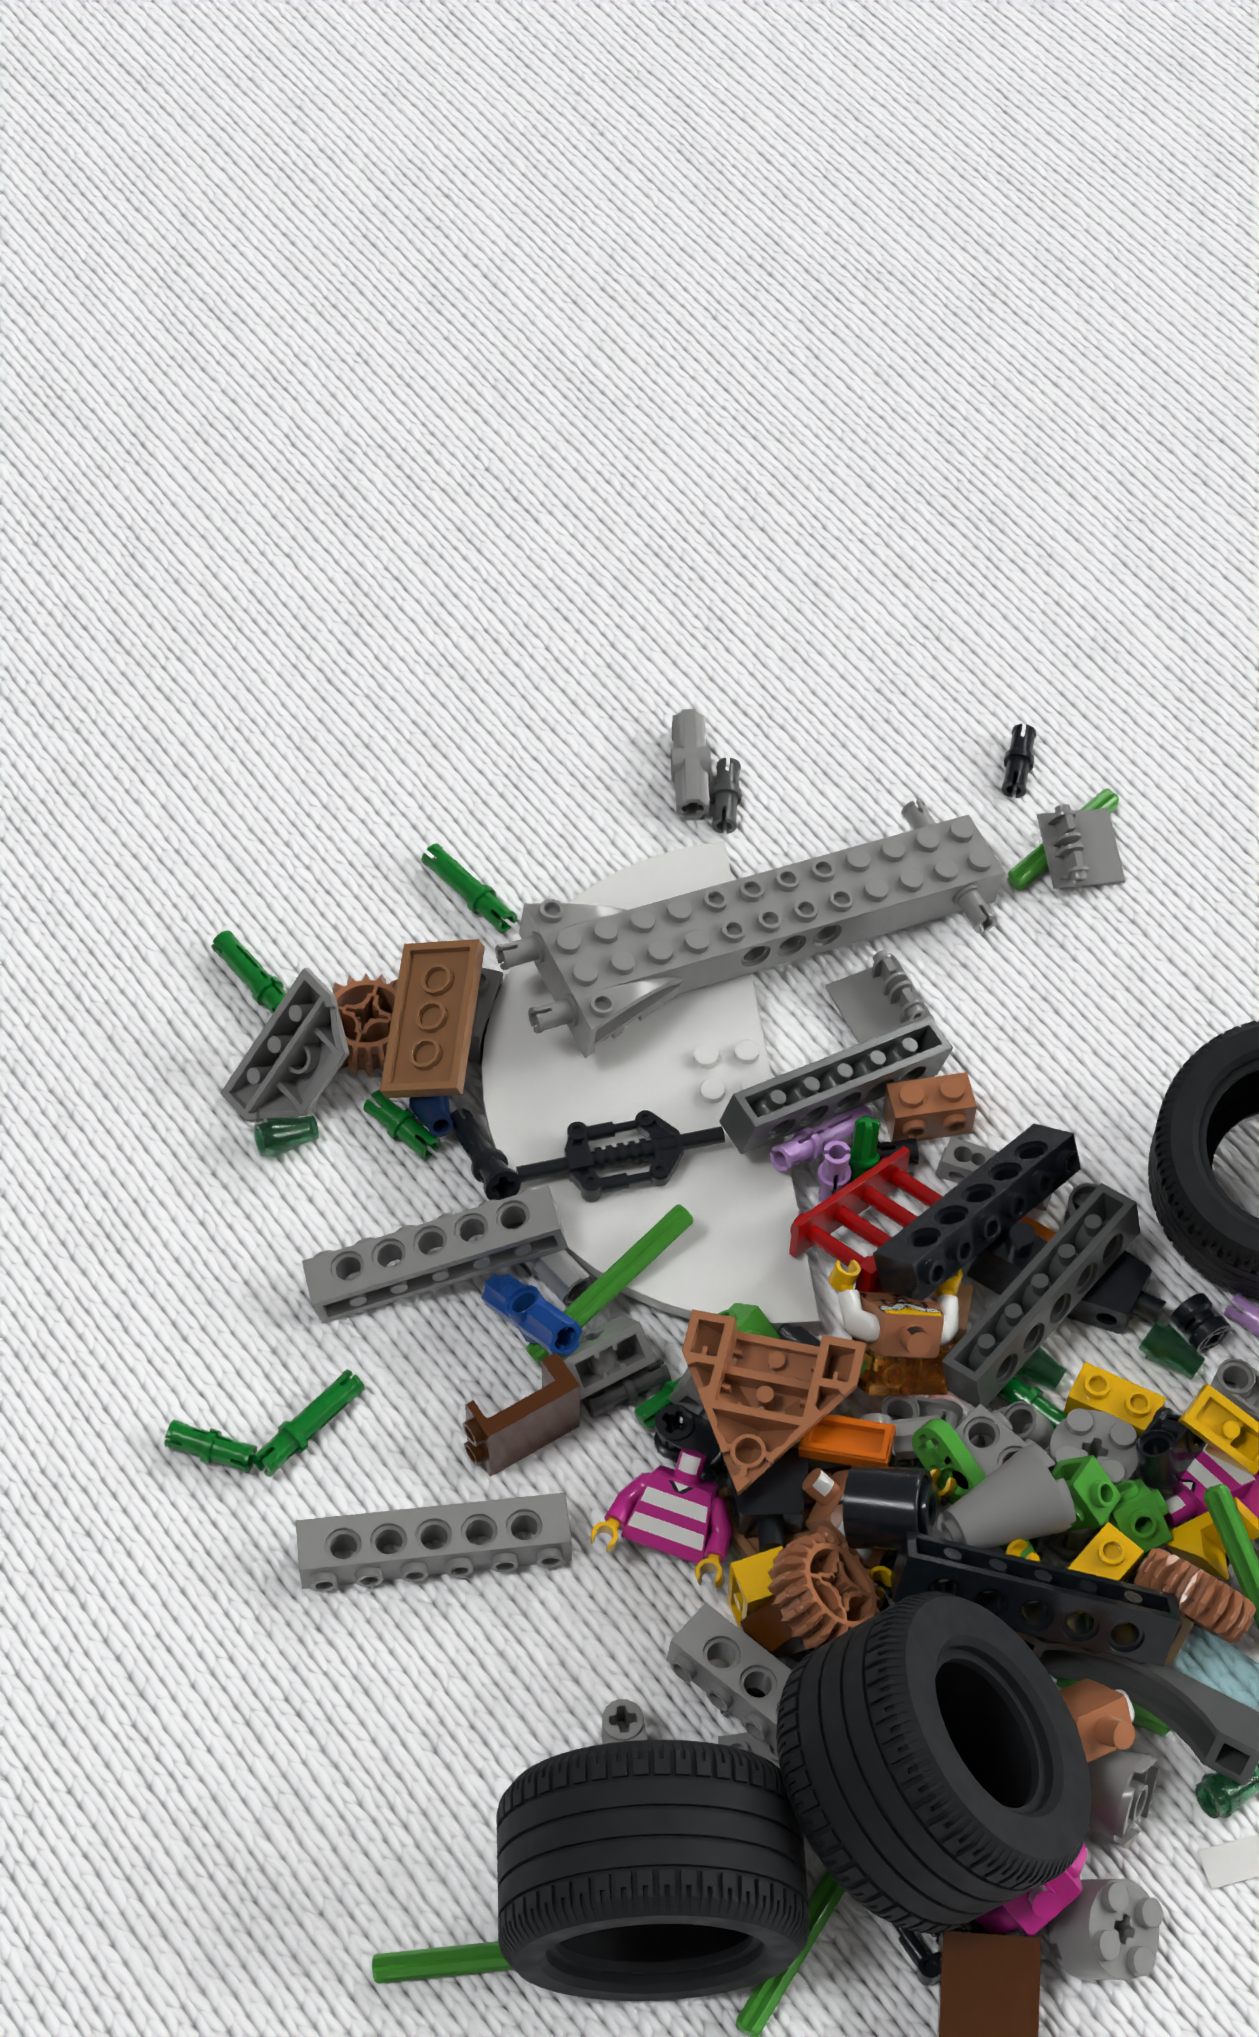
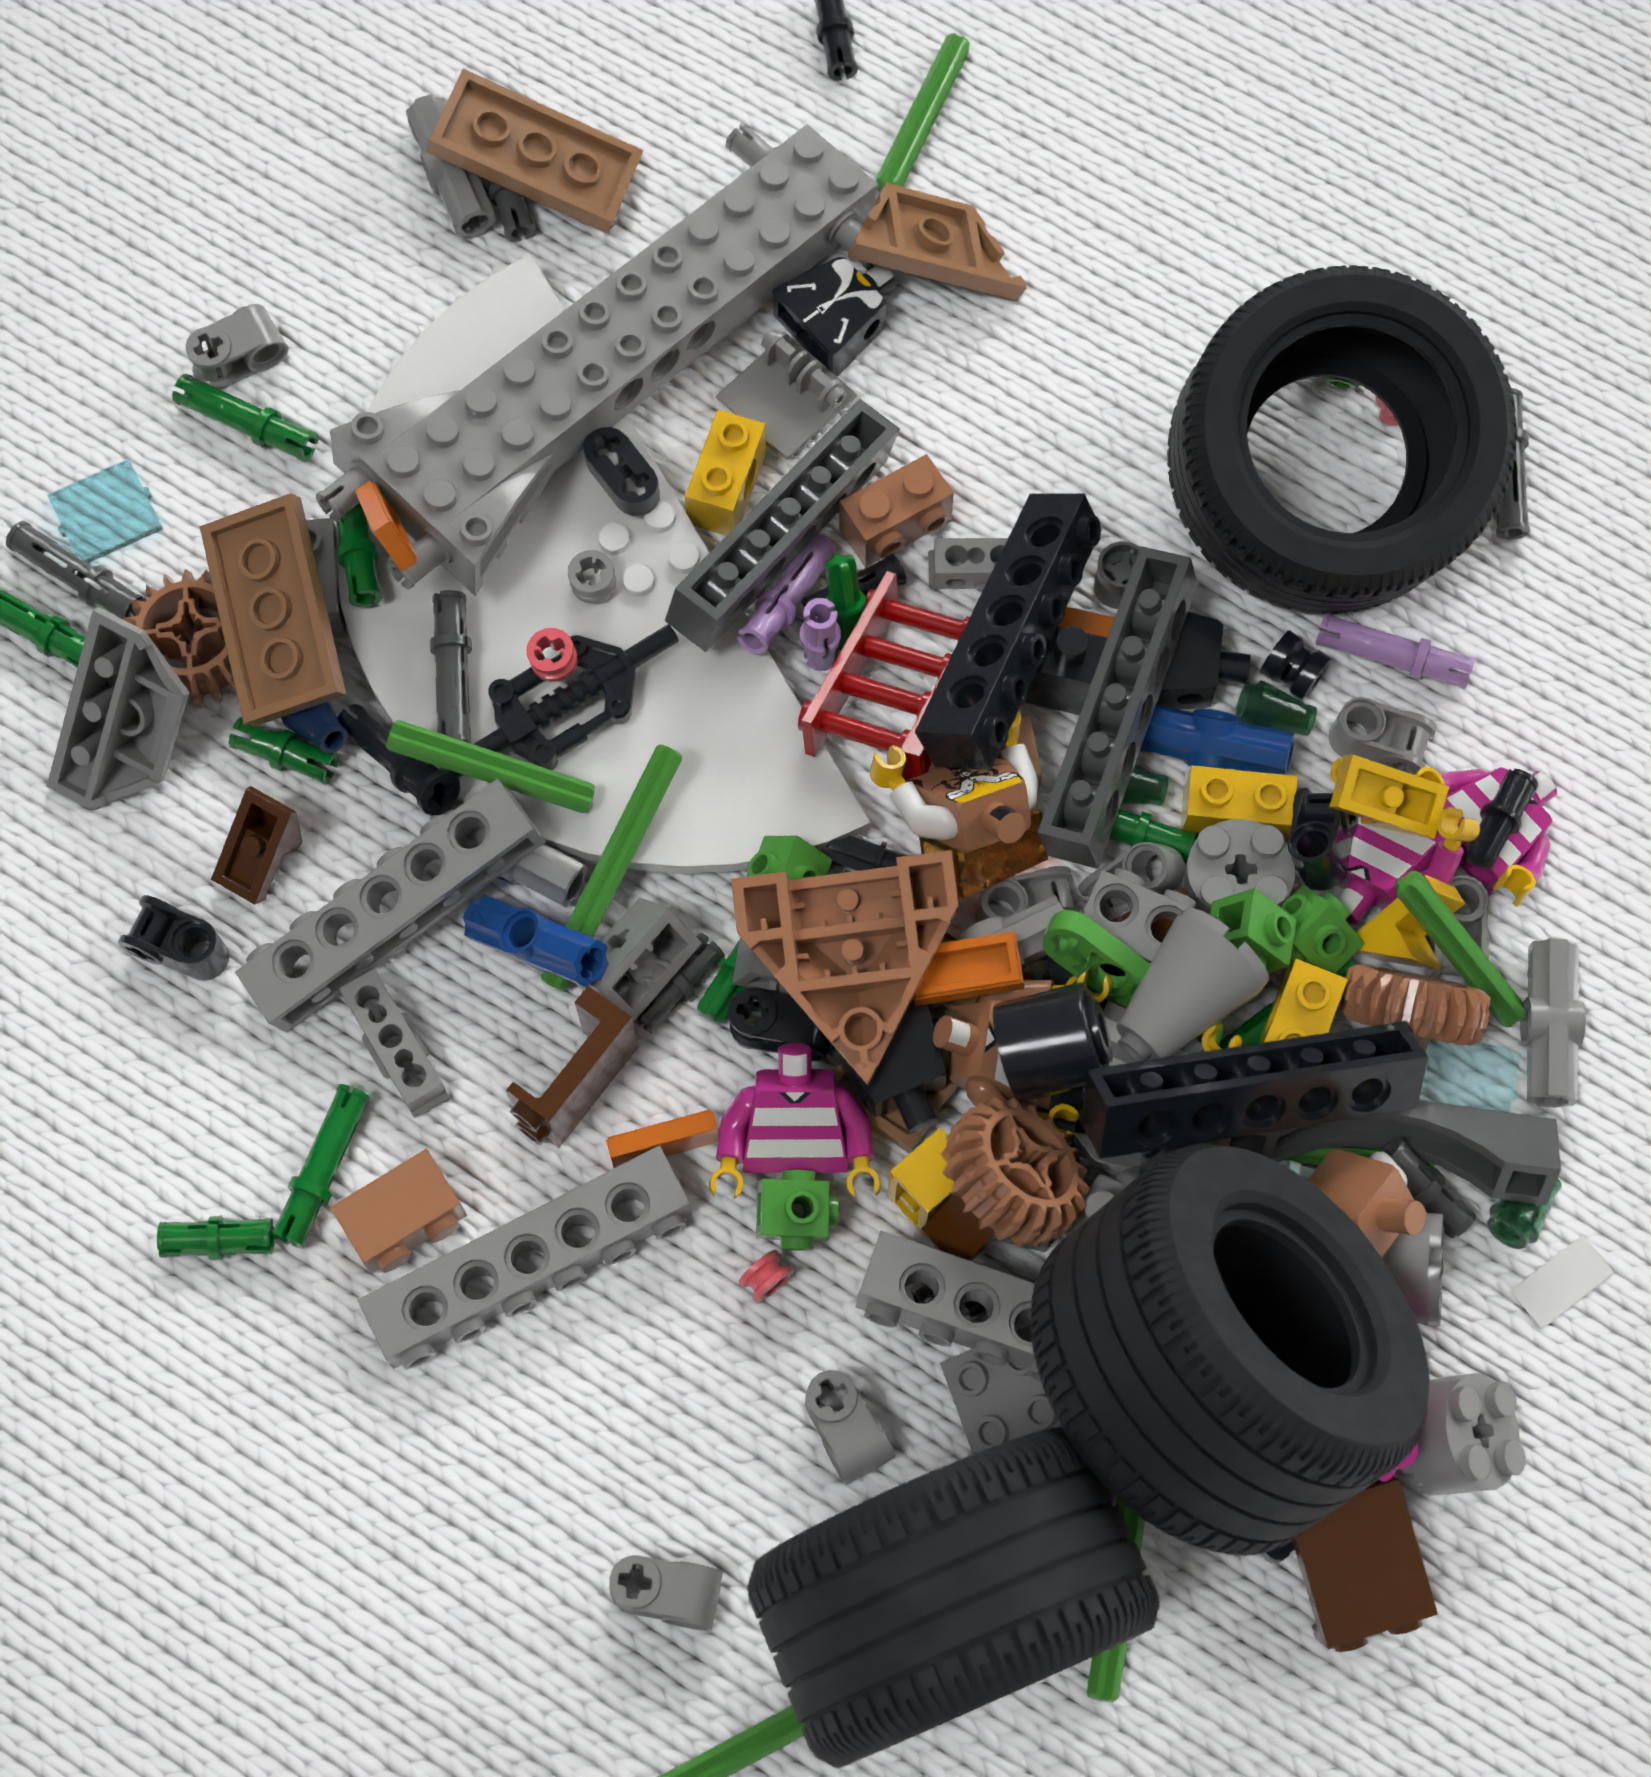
camera: 20 degrees left, 15 degrees up
clear green cone [254,1115,319,1159] -> none
light grey hinge [1037,804,1125,889] -> none
none -> dark grey pin [5,520,146,619]
none -> clear light blue piece [47,458,163,563]
none -> black piece [117,895,229,981]
none -> light grey piece [185,304,288,390]
none -> reddish brown slope [211,786,303,905]
none -> nougat brick [330,1148,467,1274]
none -> green pin [337,503,383,607]
none -> light grey piece [339,969,450,1118]
none -> orange tile [355,480,418,572]
none -> bright green axle [387,720,595,813]
none -> medium nougat plate [426,68,644,234]
none -> dark grey pin [430,590,472,744]
none -> coral bush [526,628,577,682]
none -> light grey bush [568,550,617,603]
none -> black beam [584,427,660,516]
none -> orange tile [606,1109,719,1168]
none -> light grey piece [609,1555,723,1631]
none -> yellow brick [684,409,767,536]
none -> coral bush [739,1249,794,1304]
none -> bright green brick [756,1170,839,1251]
none -> black torso [773,257,897,377]
none -> medium nougat wing [847,182,1027,301]
none -> blue piece [1140,705,1295,775]
none -> dark grey pin [1378,1137,1476,1238]

